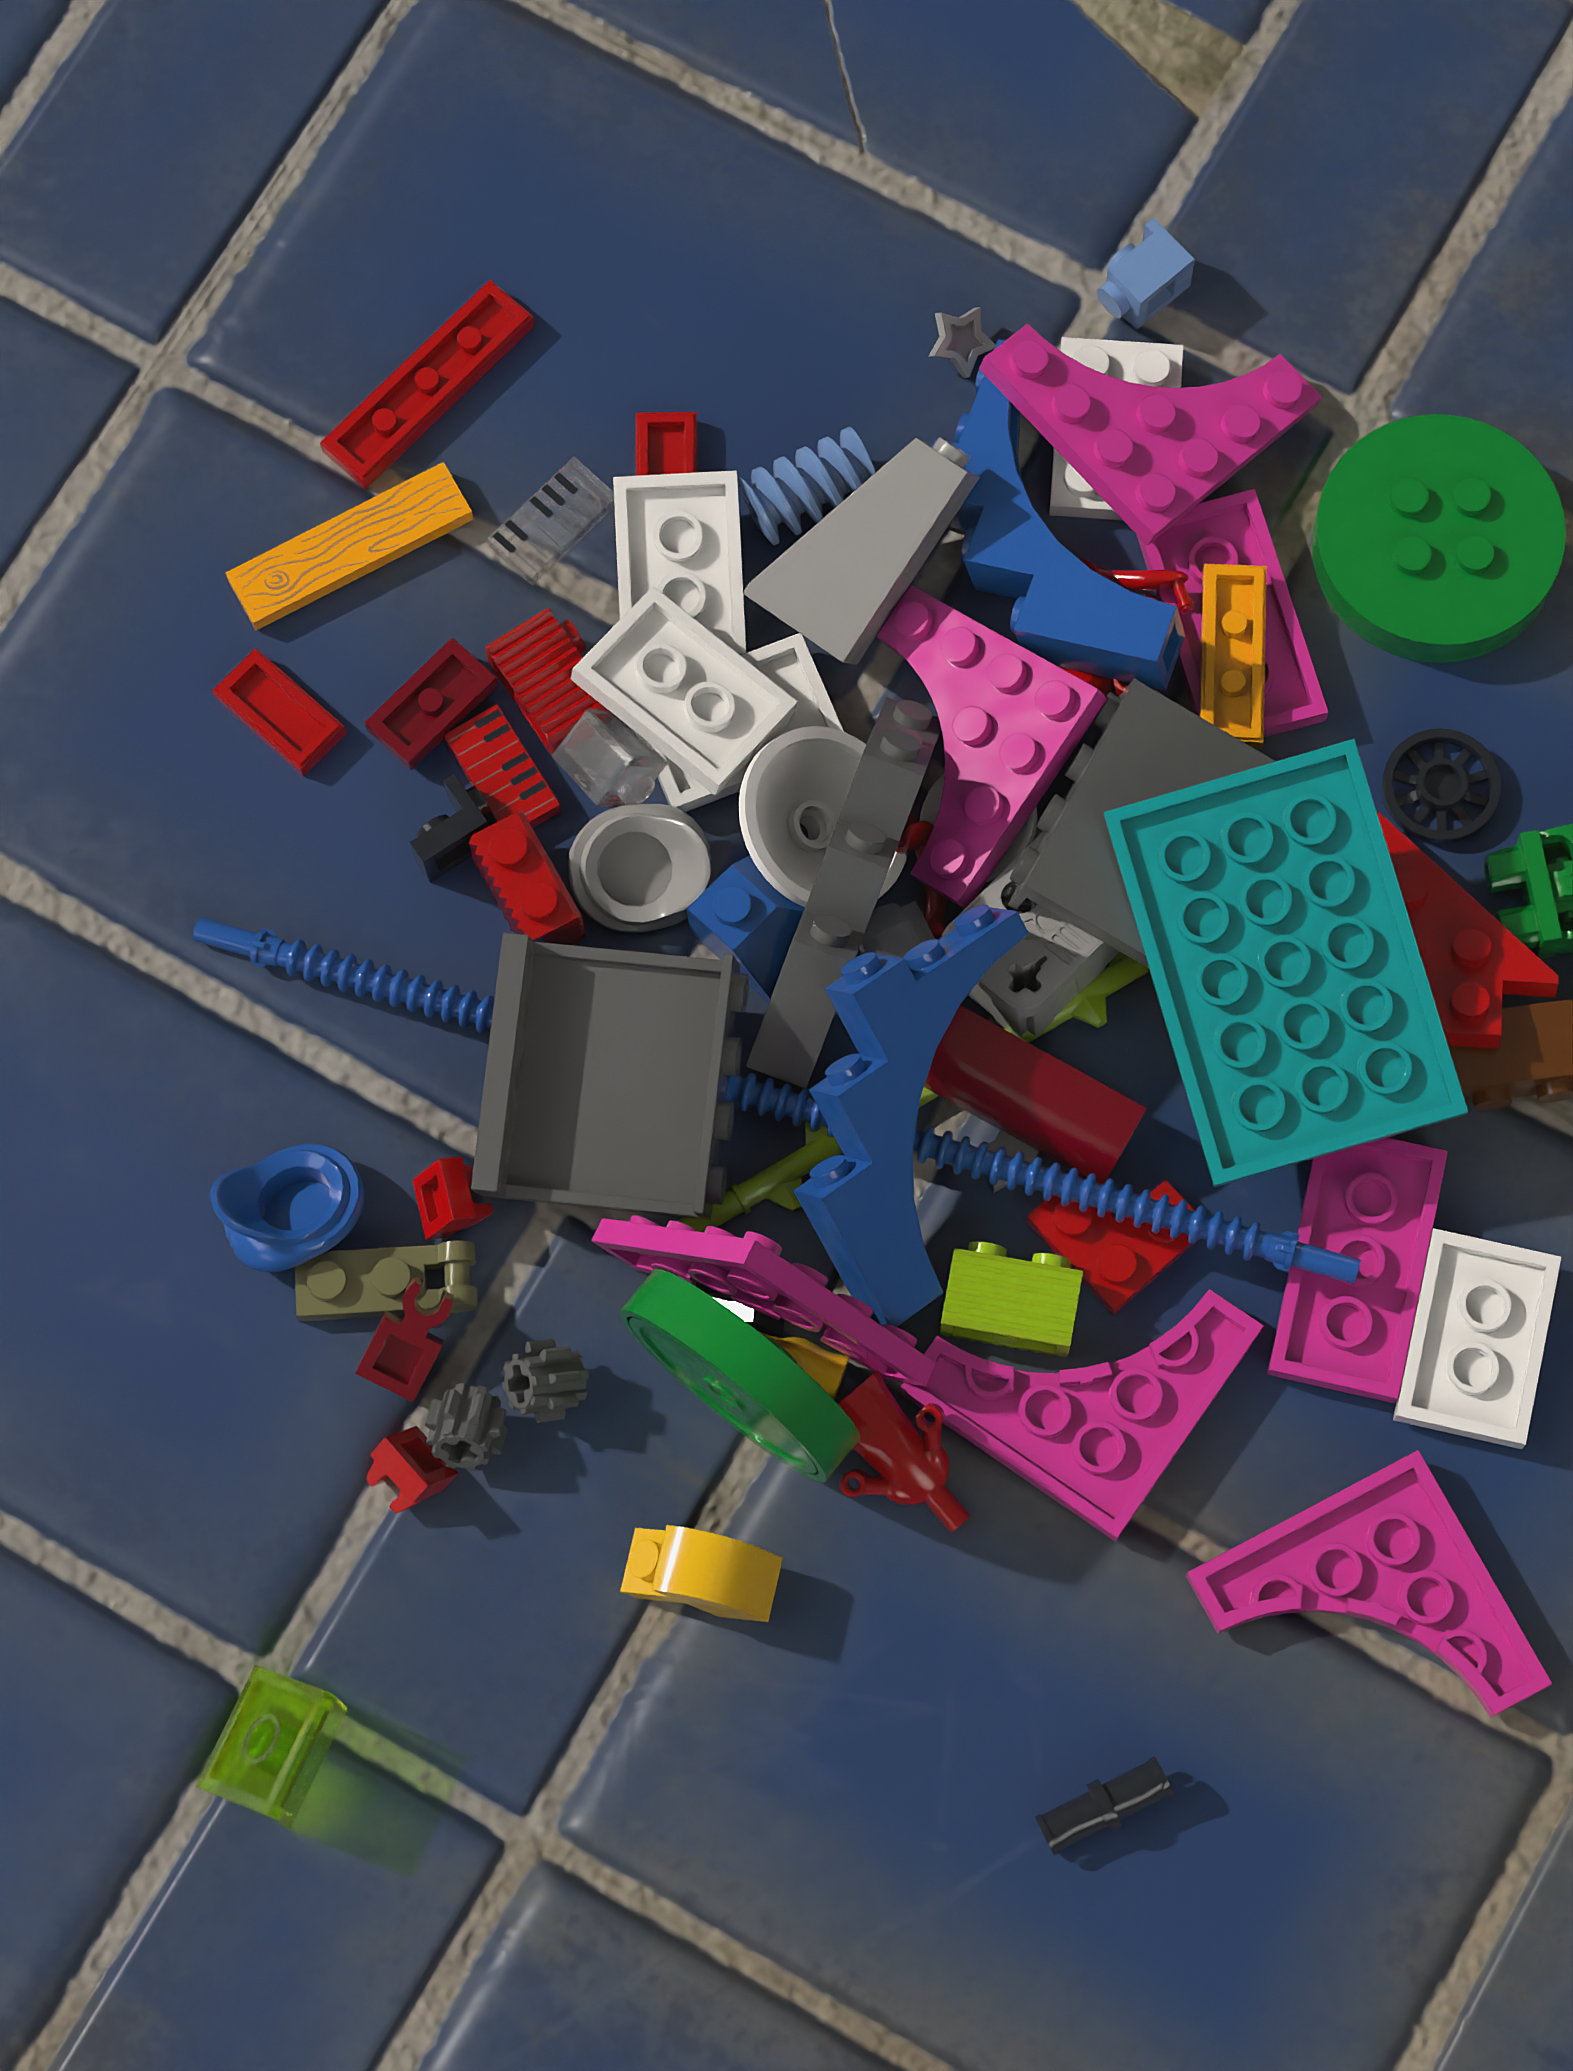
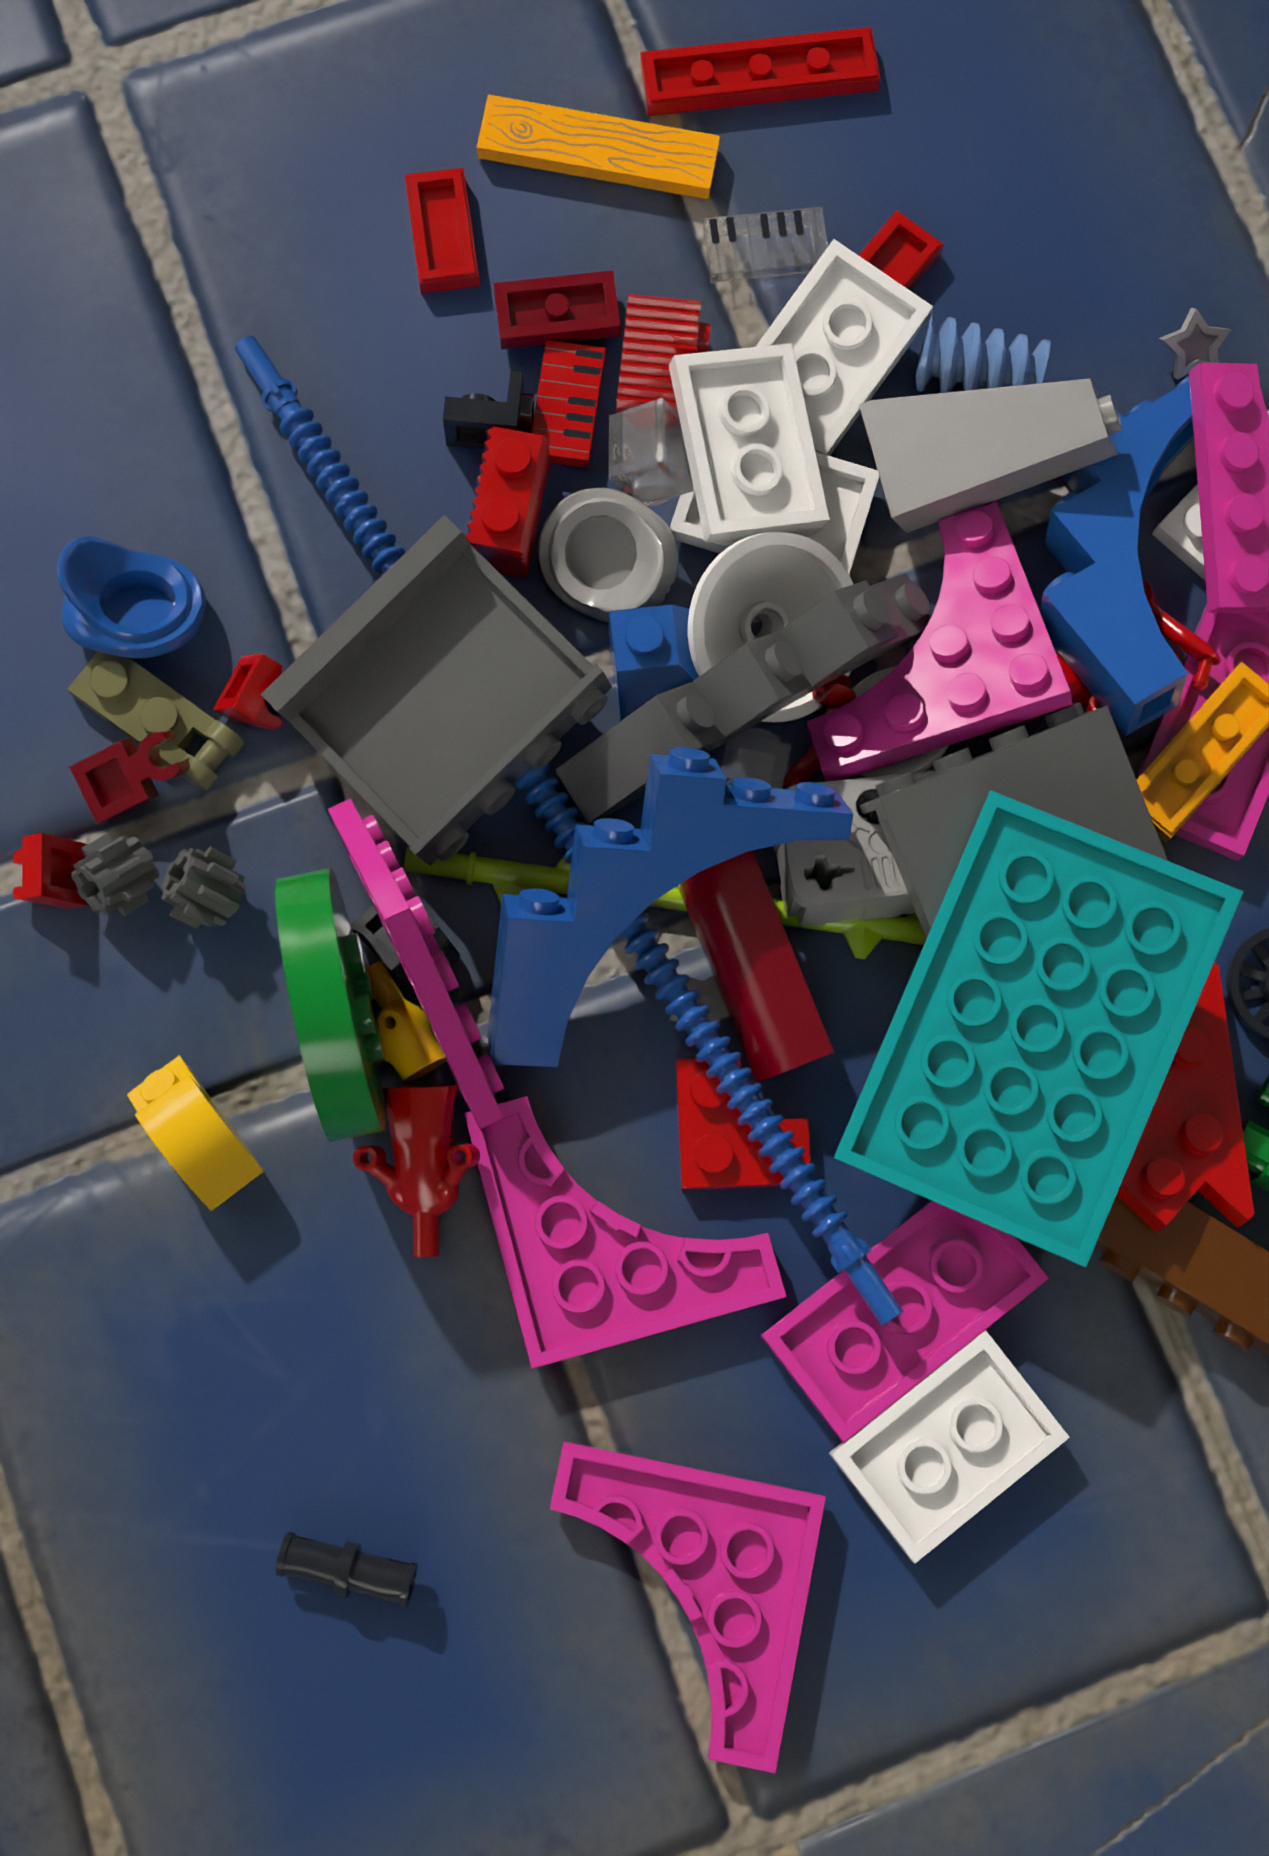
camera: 30 degrees right, 5 degrees up
lime brick [940,1241,1083,1357] -> none

